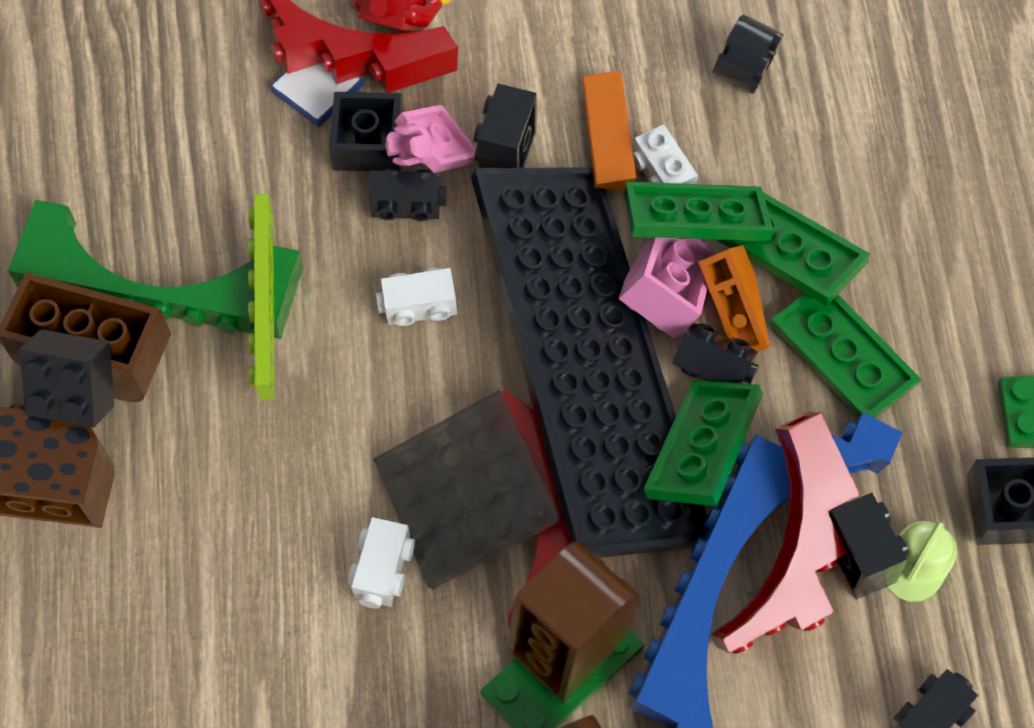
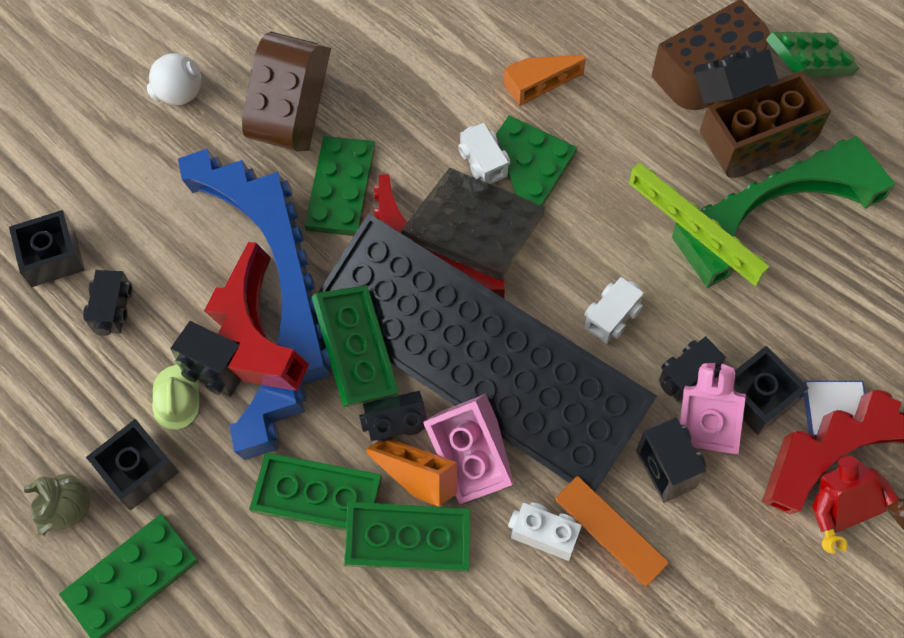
camera: 140 degrees right, 0 degrees up
reddish brown brick [507,541,640,704] -> none
green plate [624,182,774,242] -> none
none -> green plate [496,115,577,212]
none -> orange slope [504,55,586,106]

